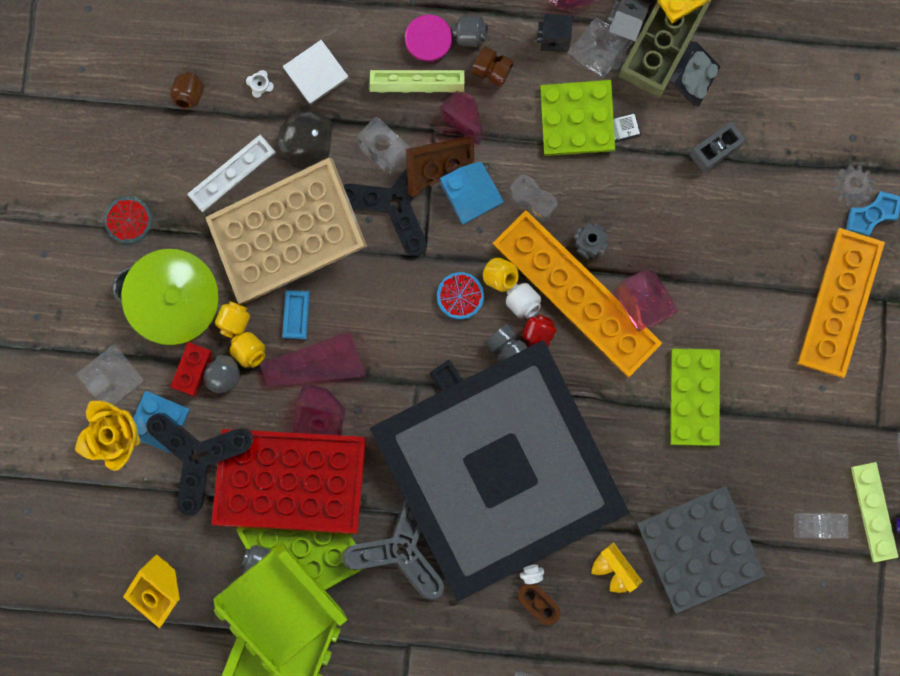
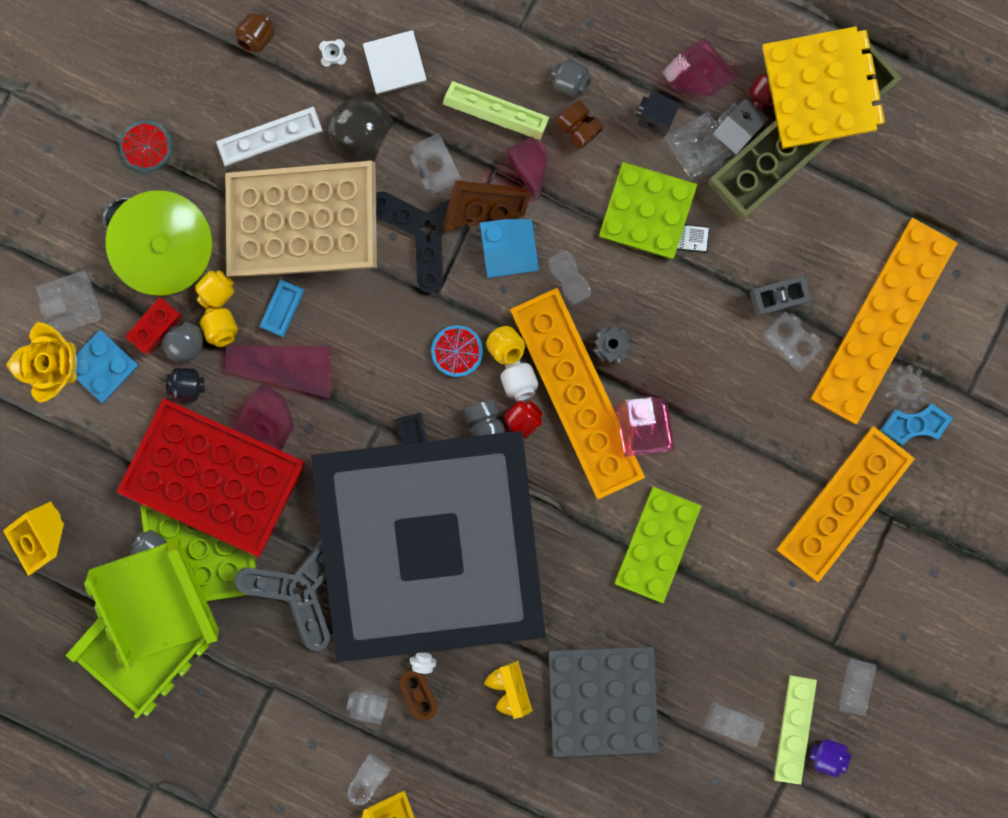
camera: 20 degrees right, 5 degrees up
black piece [147,412,254,516] -> none
dark pink tile [405,14,452,63] -> none
piece [669,41,721,107] -> none
none -> black head [166,368,205,402]
none -> clear brick [346,686,390,725]
none -> clear brick [760,312,823,372]
none -> light orange plate [810,217,958,425]

